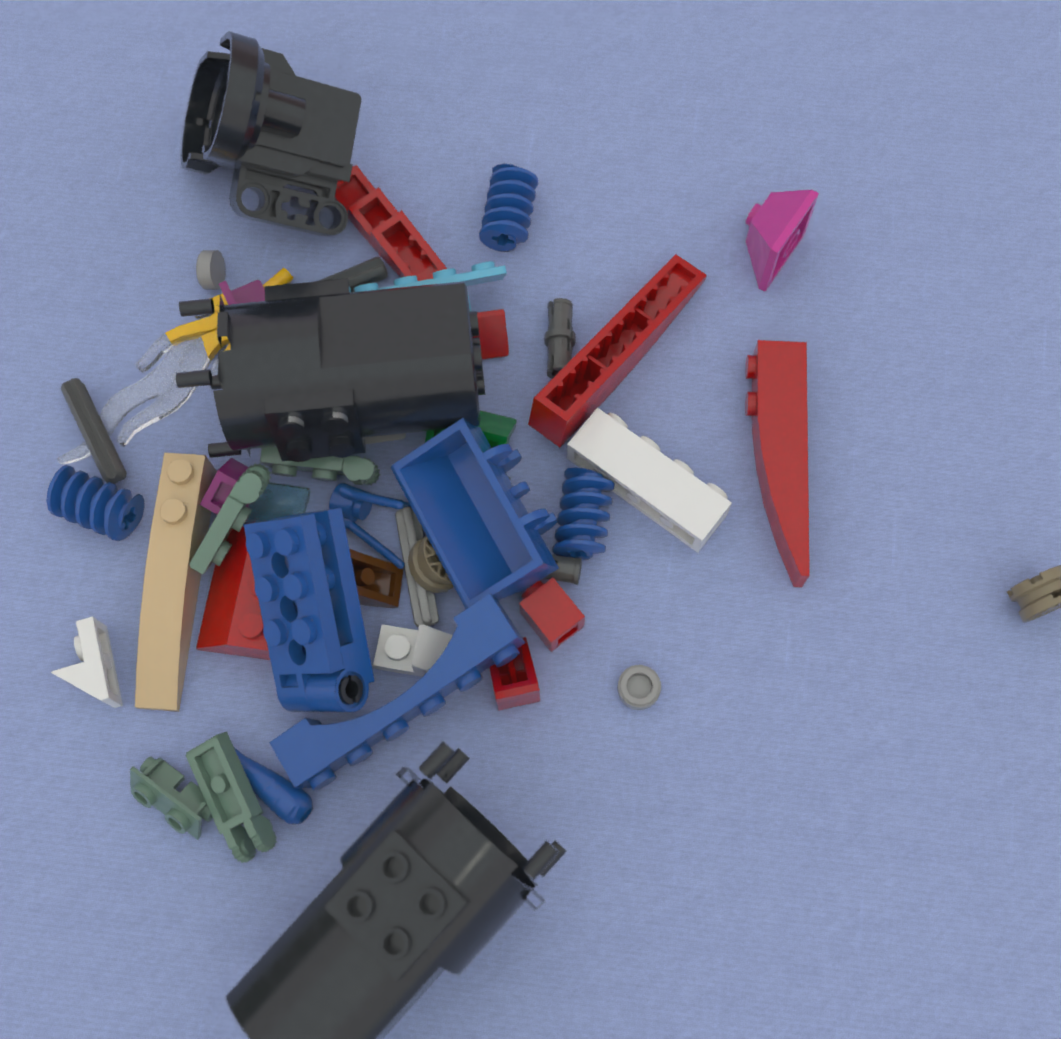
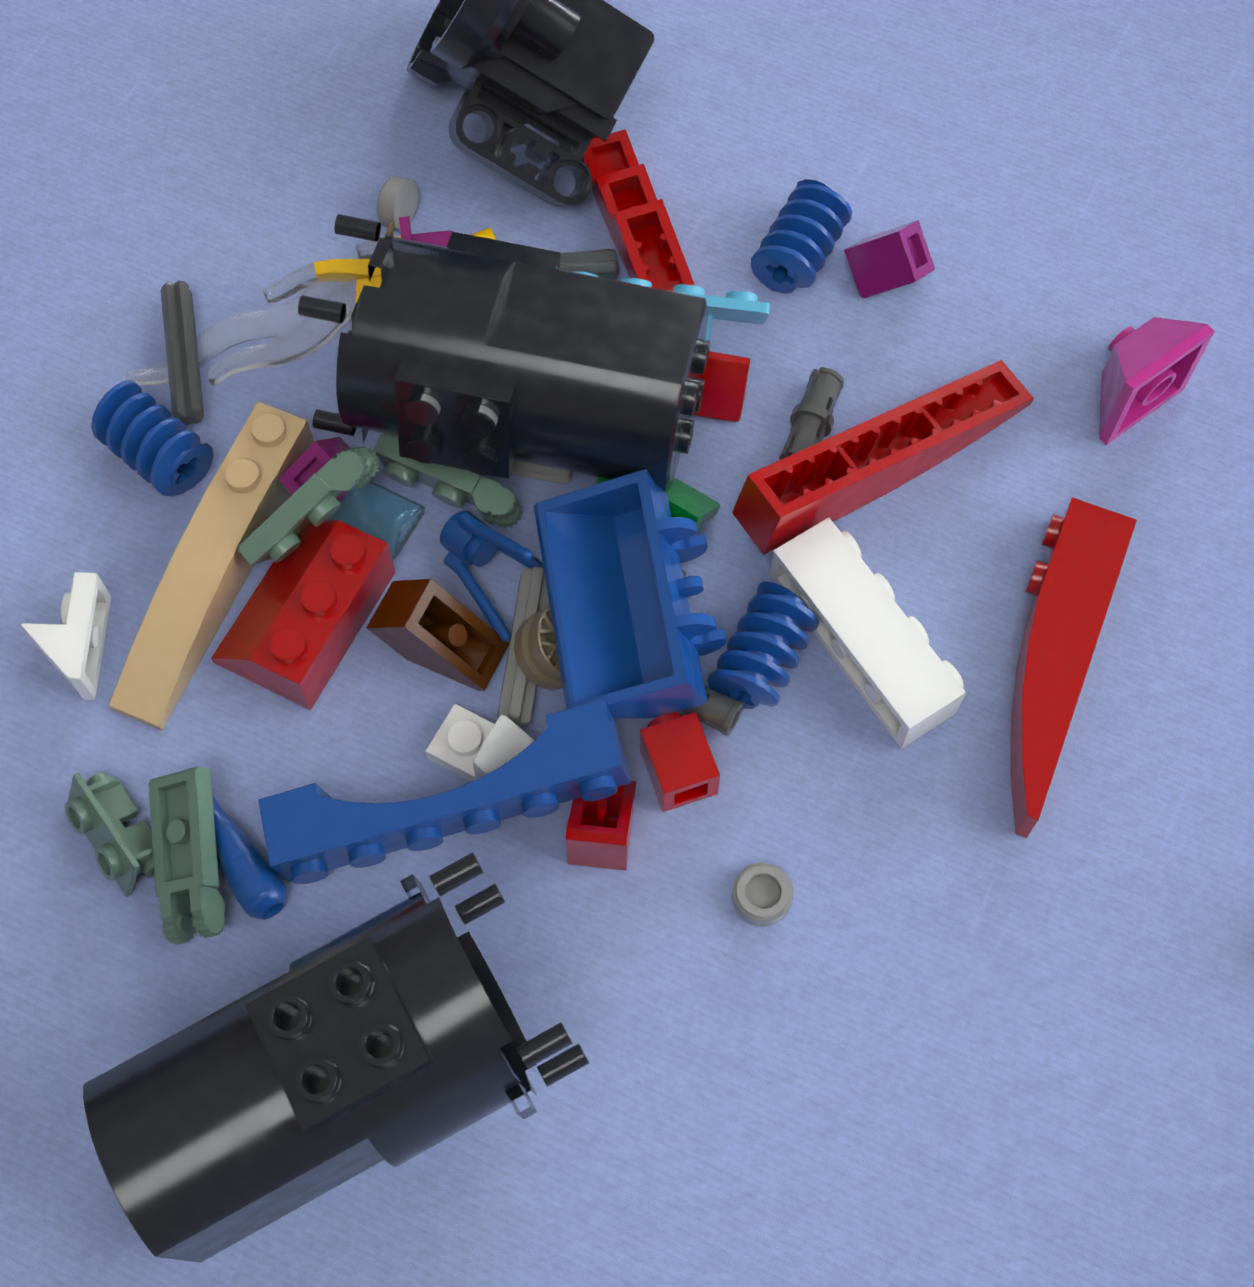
camera: 15 degrees right, 5 degrees down
blue hinge [244,508,375,712] -> none
none -> magenta panel [844,220,935,298]

